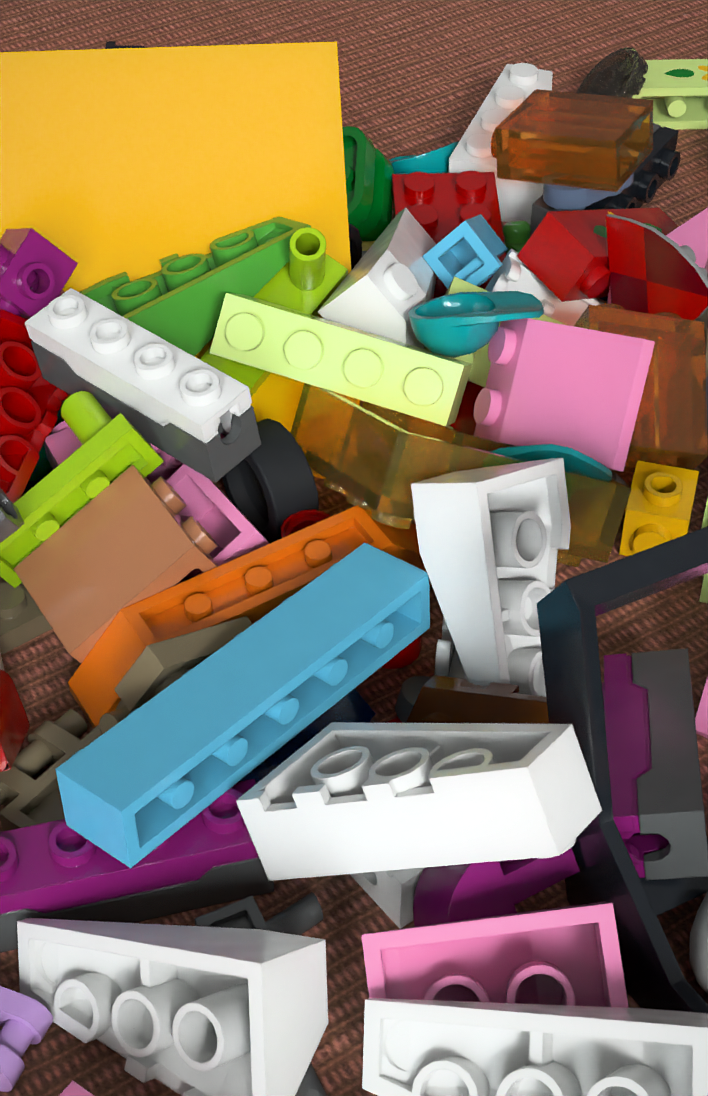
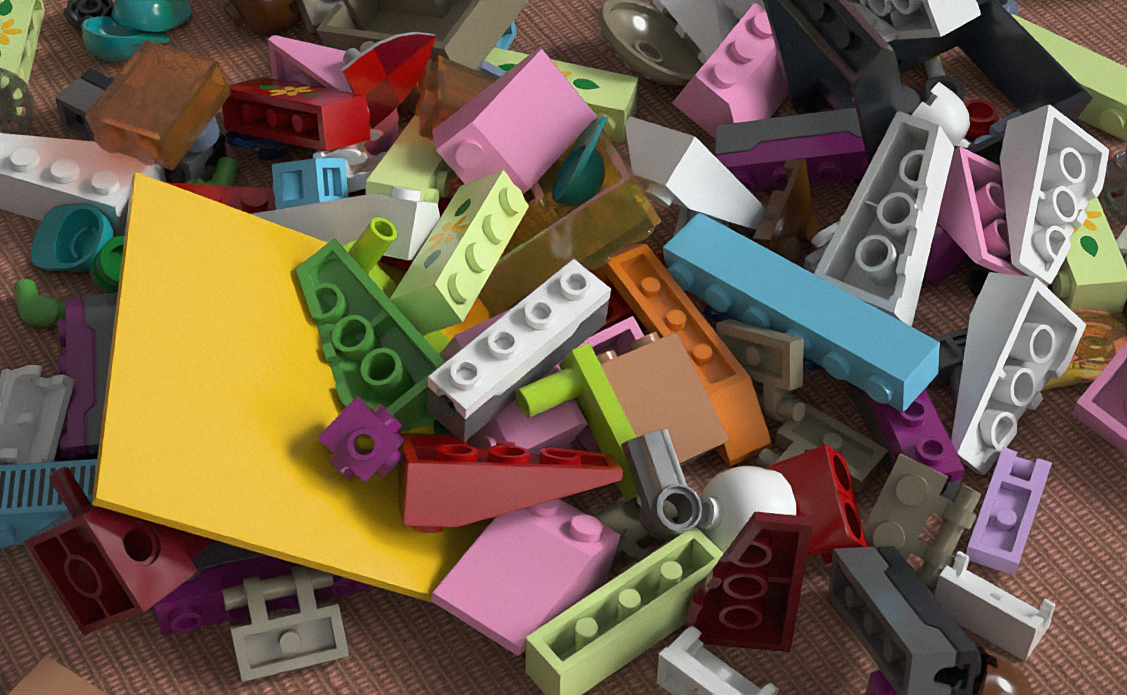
camera: 90 degrees left, 5 degrees up
teal cap [409,291,544,358] -> none

